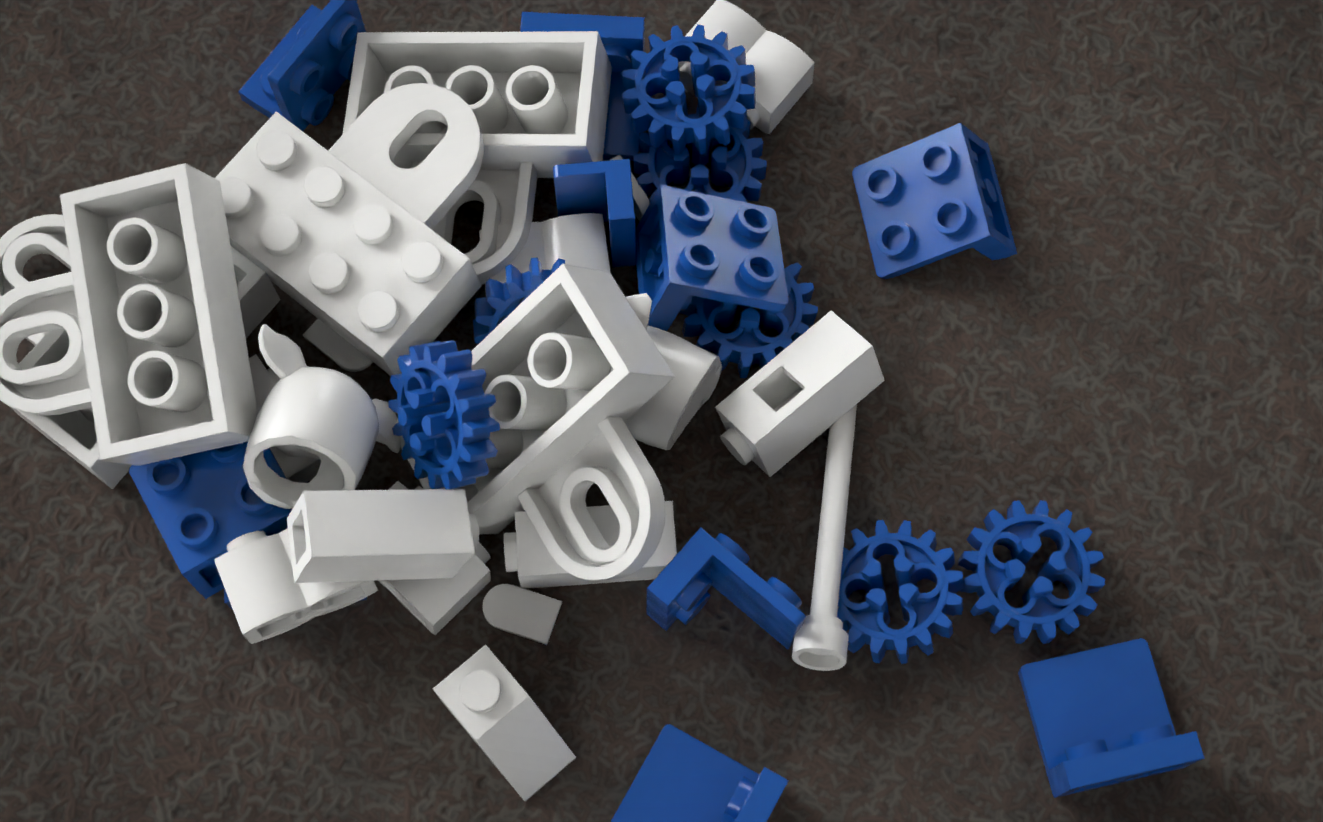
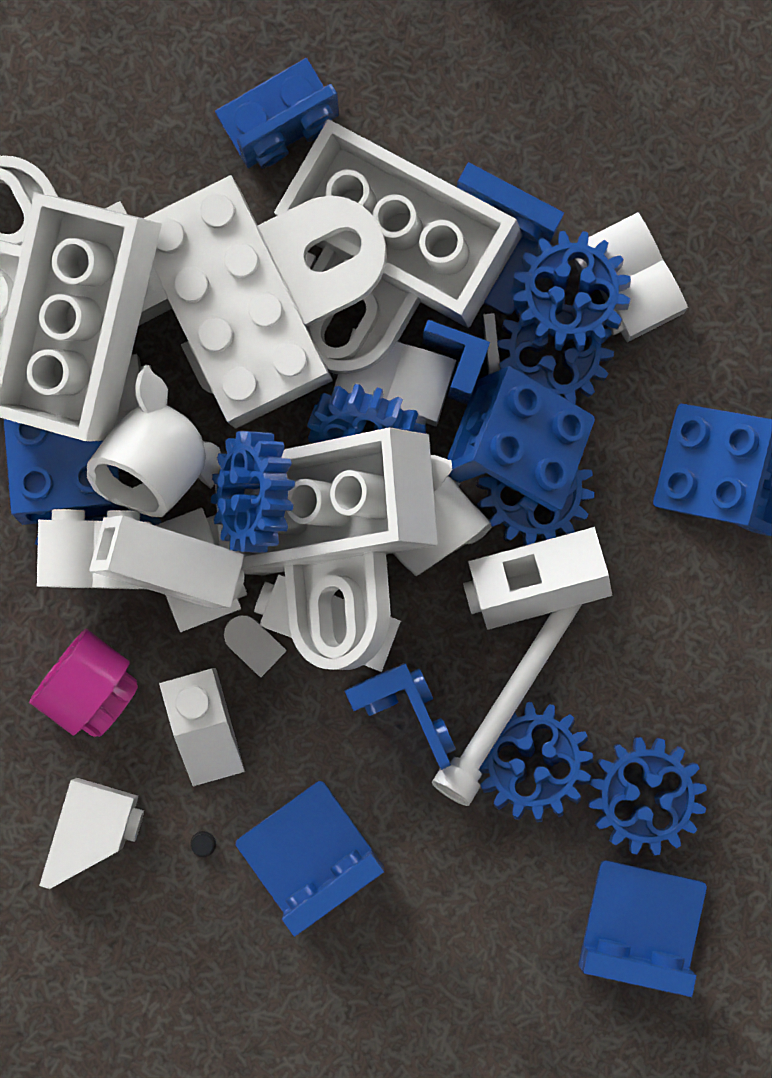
camera: 25 degrees right, 15 degrees up
none -> dark pink piece [29,629,138,737]

